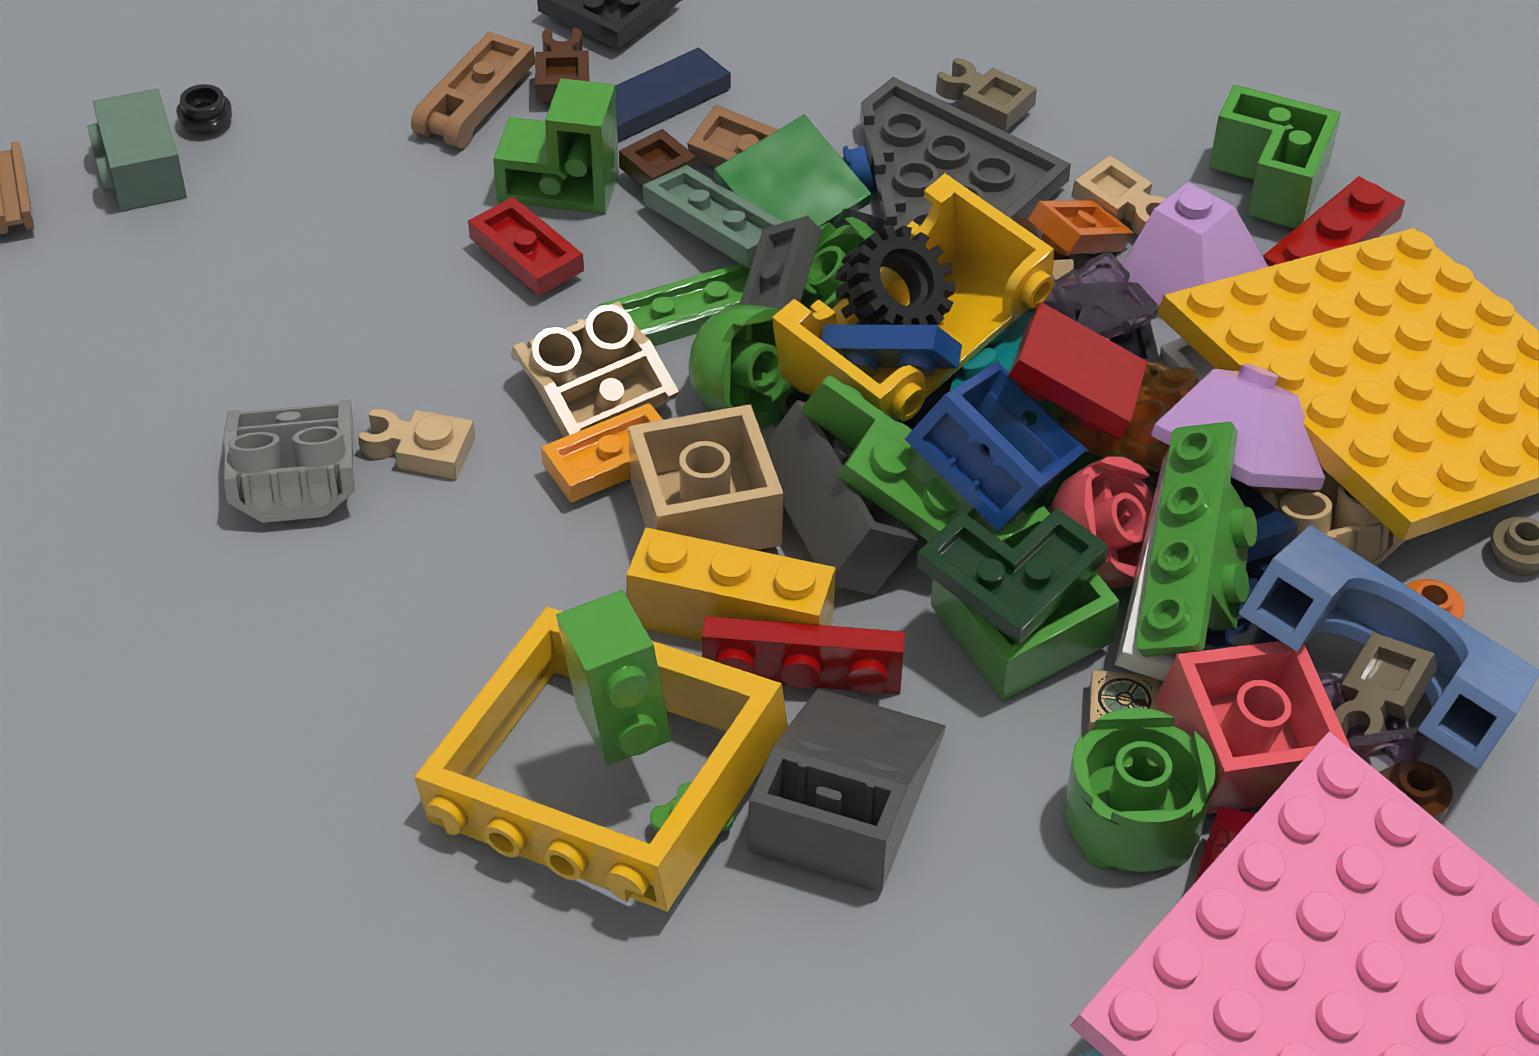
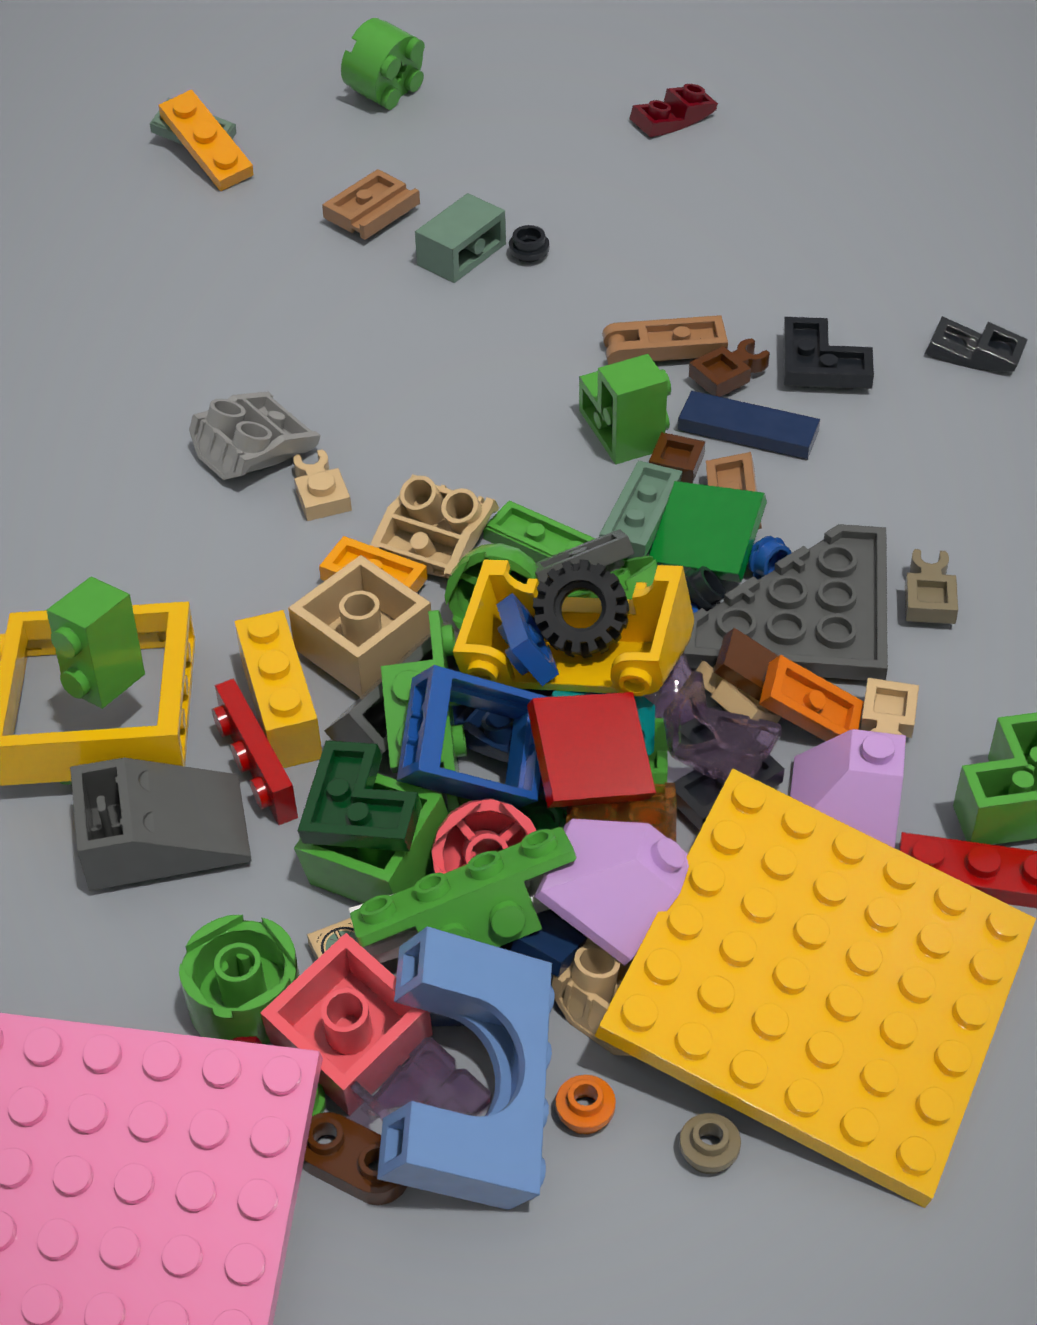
camera: 60 degrees right, 0 degrees up
red plate [468,197,584,296] -> none
dark tan plate [1334,632,1438,755] -> none

